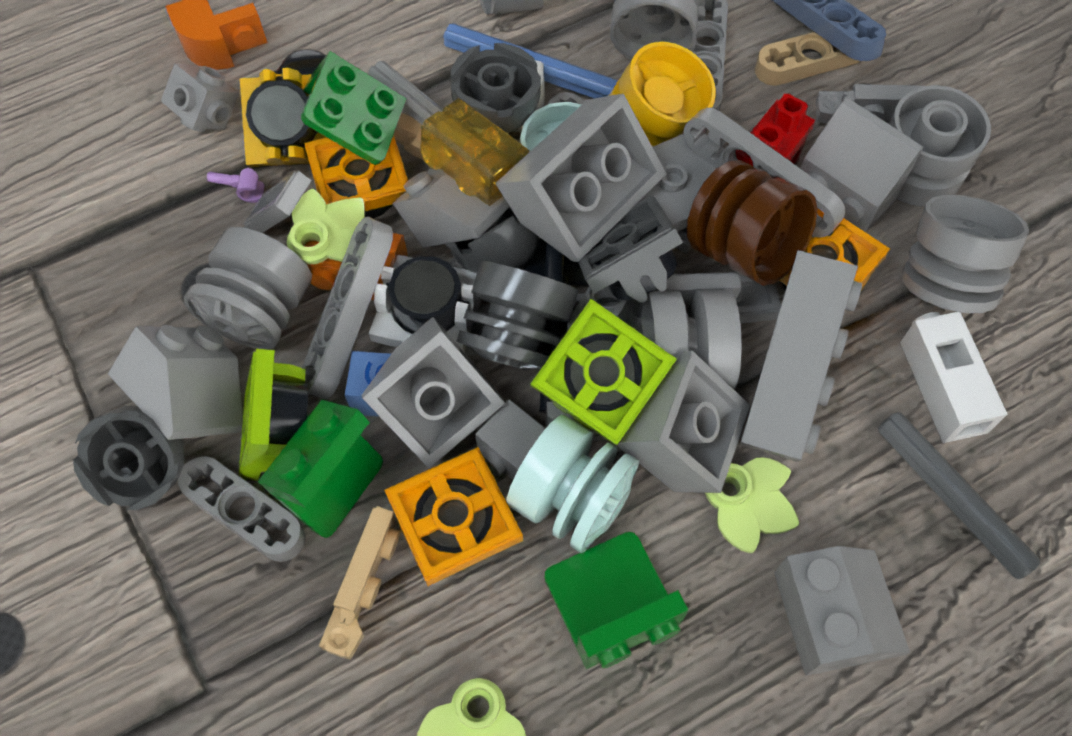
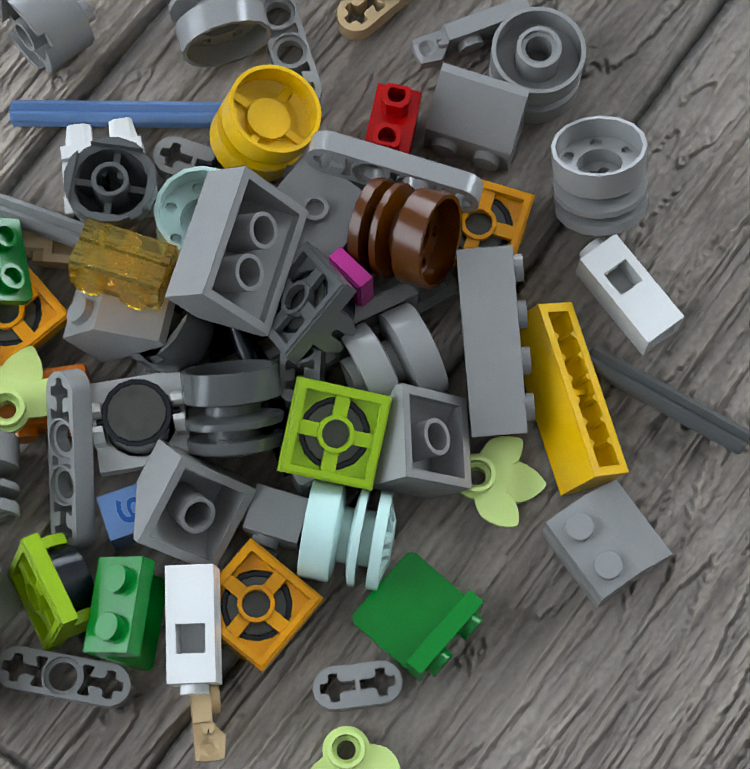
camera: 25 degrees left, 10 degrees up
none -> white brick [165,564,222,695]
none -> light grey beam [312,661,403,712]
none -> dark pink tile [329,247,374,307]
none -> yellow brick [520,302,629,496]

